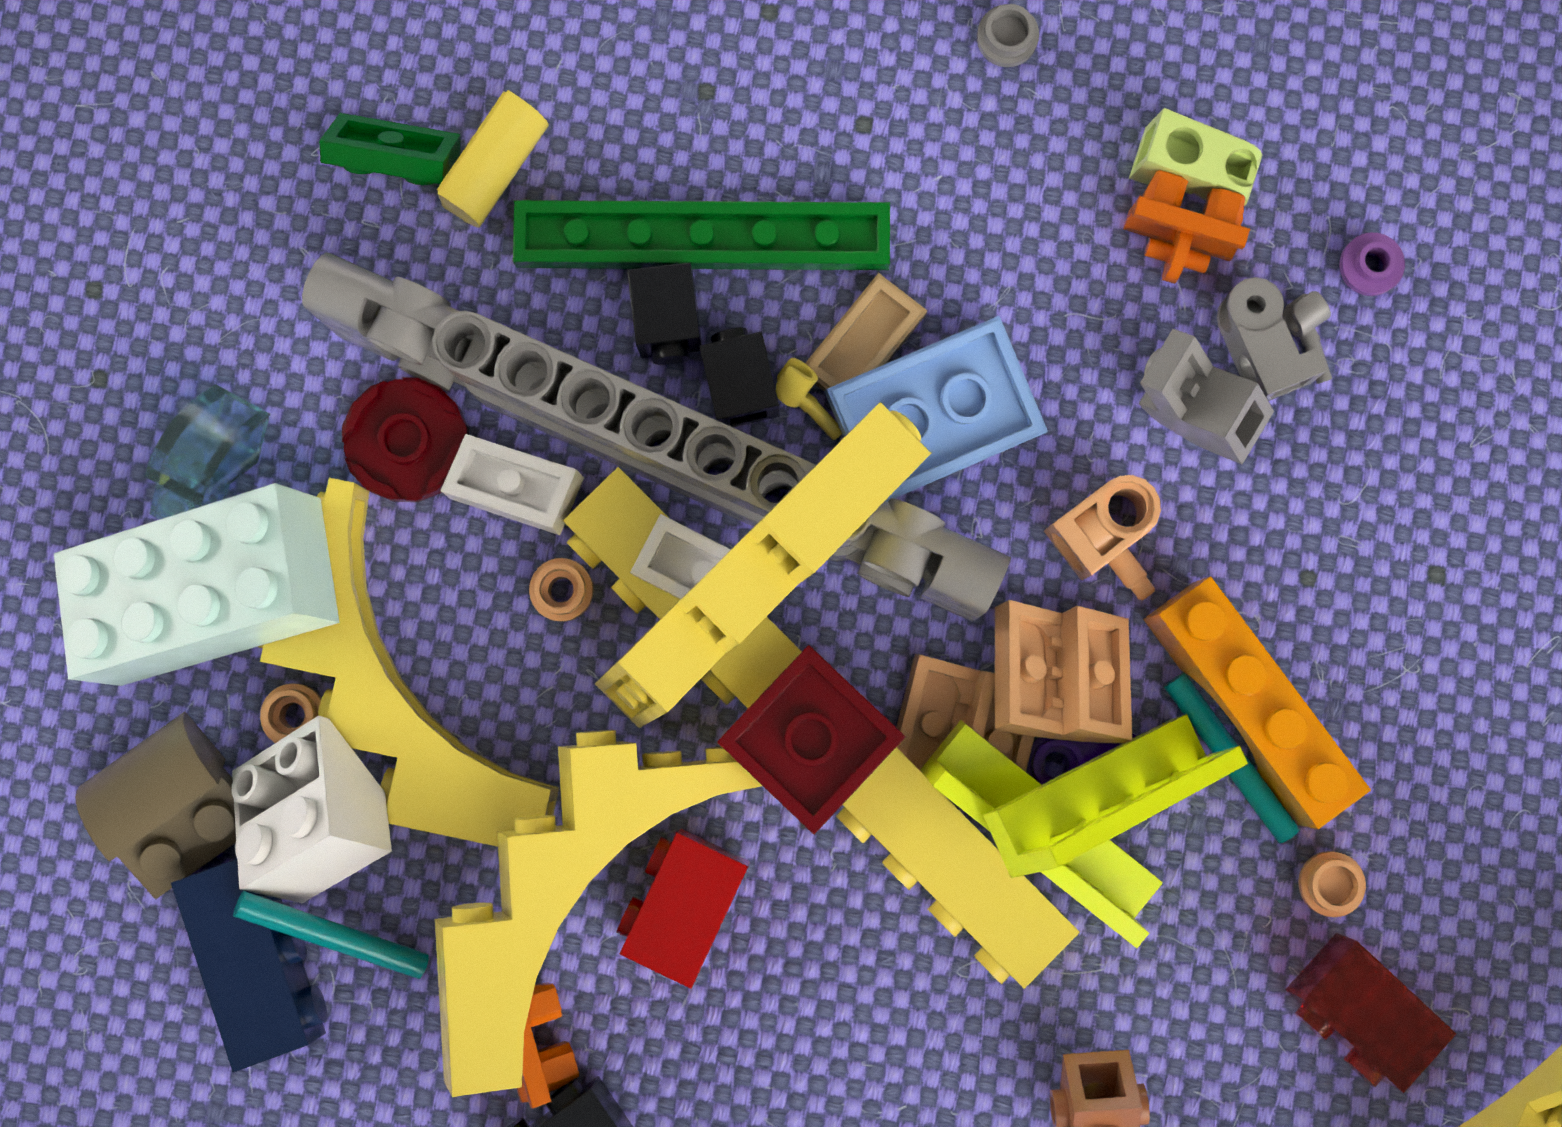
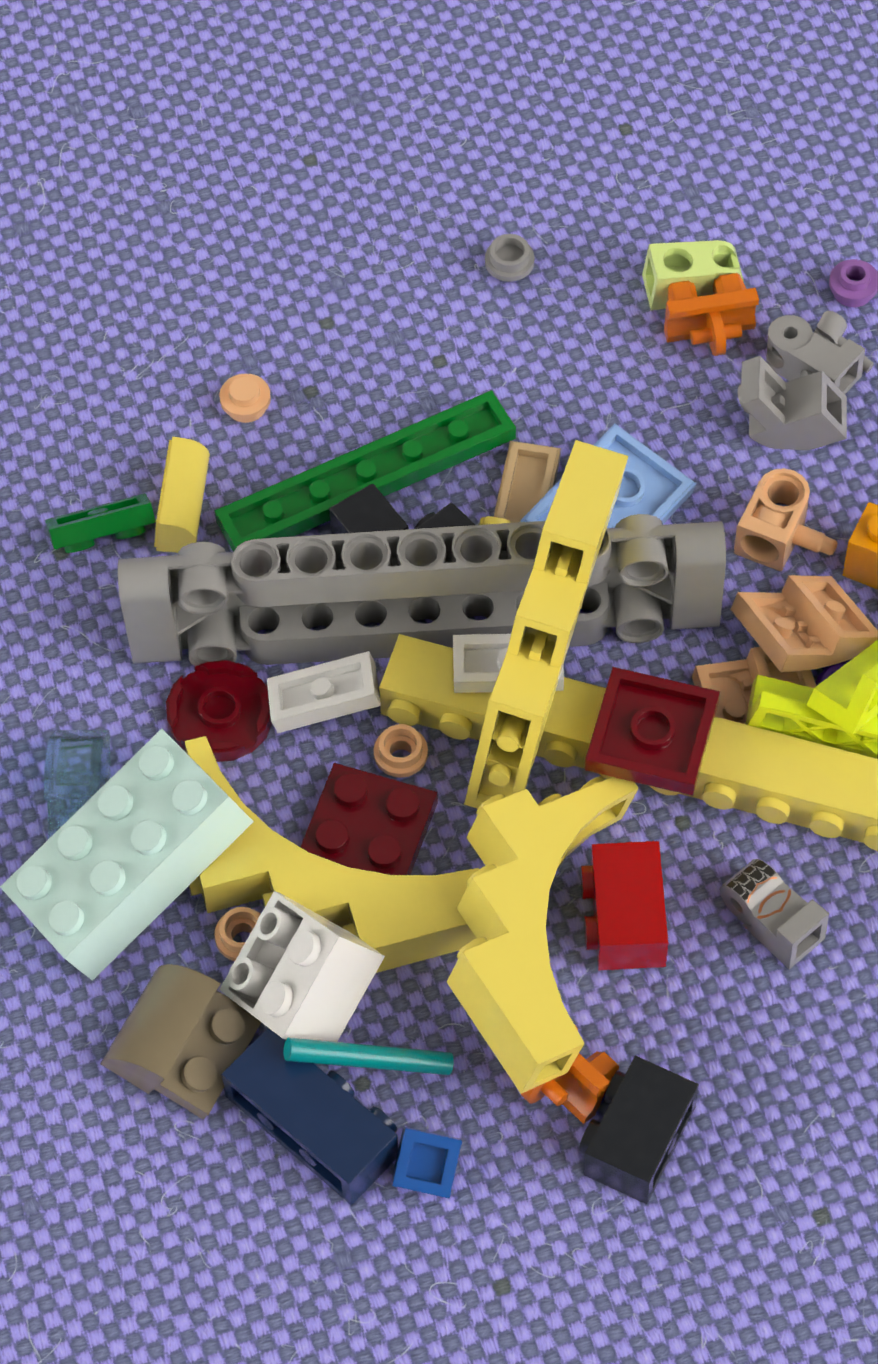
camera: 30 degrees left, 25 degrees down
none -> light nougat plate [219,374,271,423]
none -> dark red plate [301,763,438,875]
none -> blue plate [391,1126,462,1198]
none -> light grey leg [719,859,829,970]

